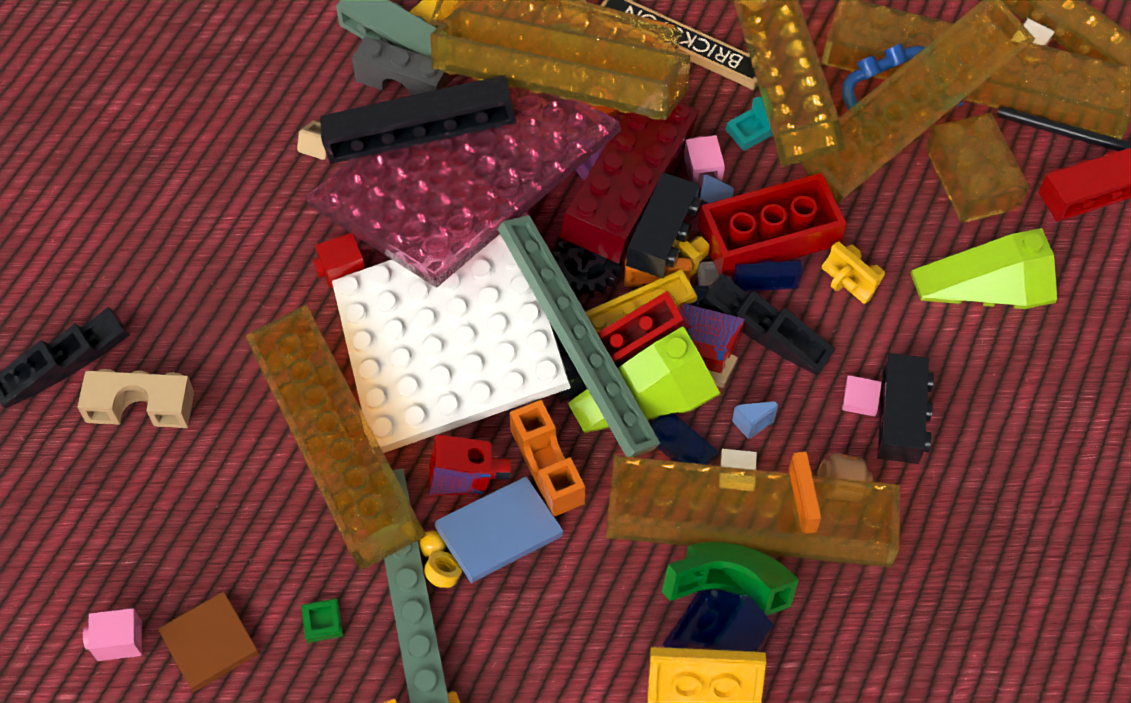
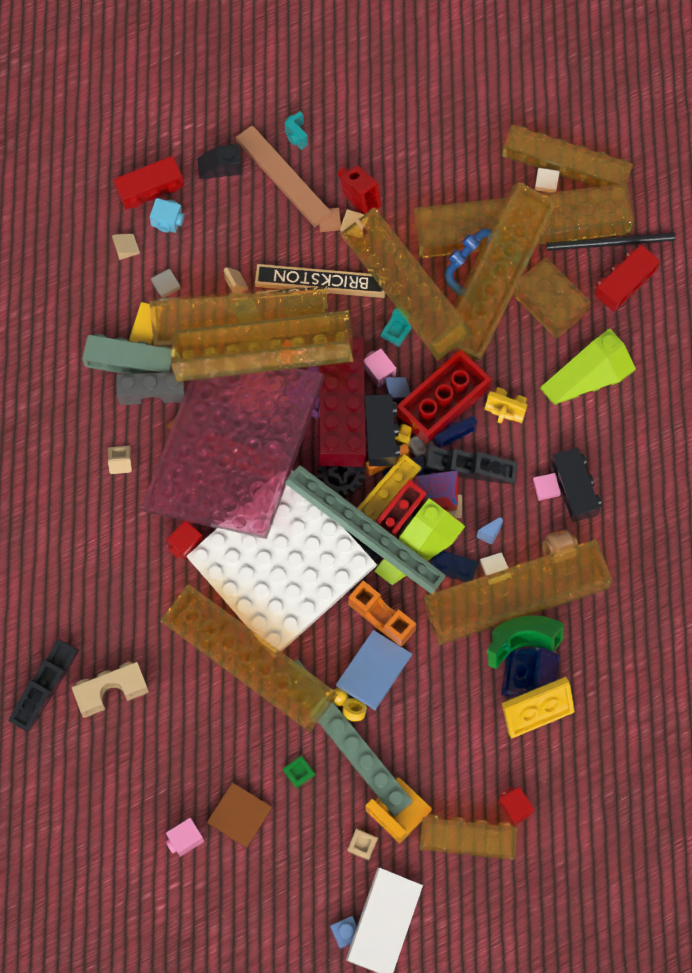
camera: 25 degrees left, 10 degrees up
black brick [320,75,516,164] -> none
red torso [429,435,511,496] -> none
orange tile [788,452,821,534] -> none

